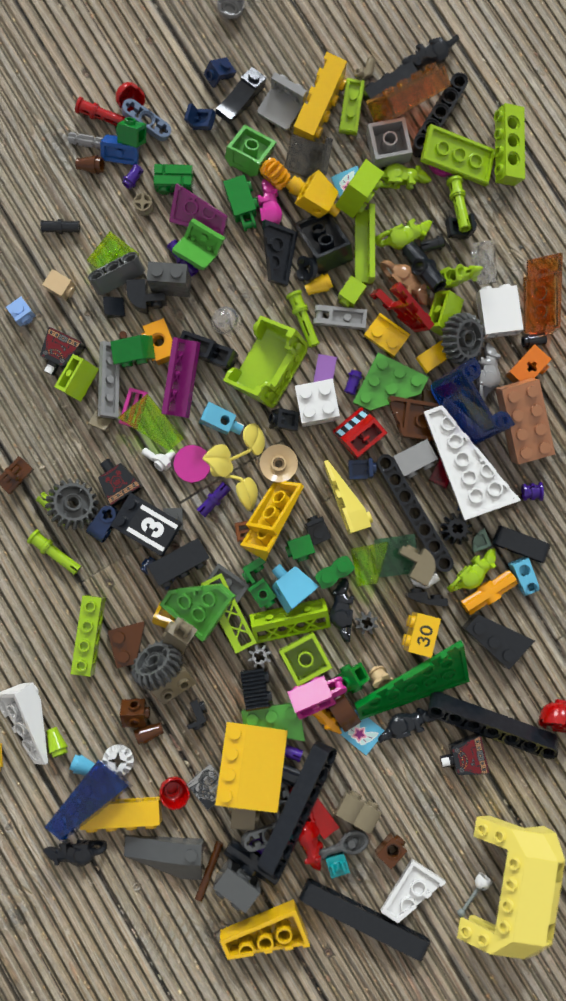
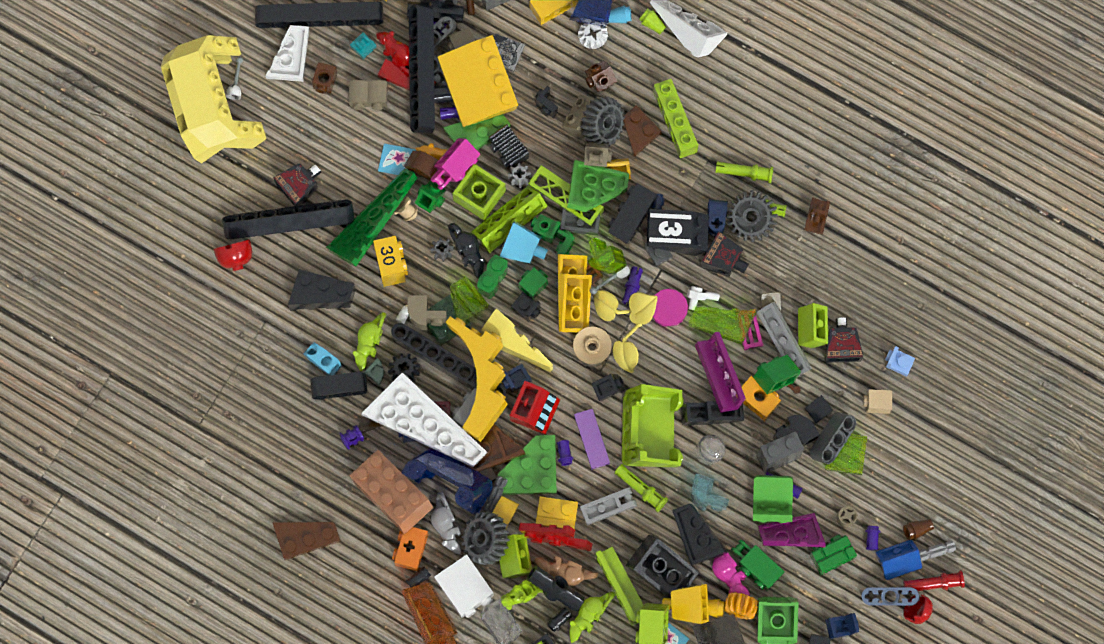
camera: 150 degrees right, 10 degrees down
black pin [41,219,80,234] -> none
green brick [116,117,146,148] -> none
reddish brown cone [134,722,164,745] -> none
red hair [159,776,190,810] -> none
medium azure torso [199,402,244,435] -> none
white brick [295,379,340,427] -> none
black piece [296,256,318,281] -> none
yellow cone [304,273,333,296] -> none
dark grey piece [319,830,369,860] -> none
lime brick [338,276,367,308] -> none
black animal [378,708,436,743] -> none
black slope [405,588,448,606] -> none
light orange piece [460,570,518,615] -> none
none -> yellow arch [446,316,508,442]
none -> dark grey axle [483,476,508,513]
none -> clear neon green brick [588,237,627,274]
none -> hinge [590,262,630,294]
none -> clear light blue brick [691,474,729,512]

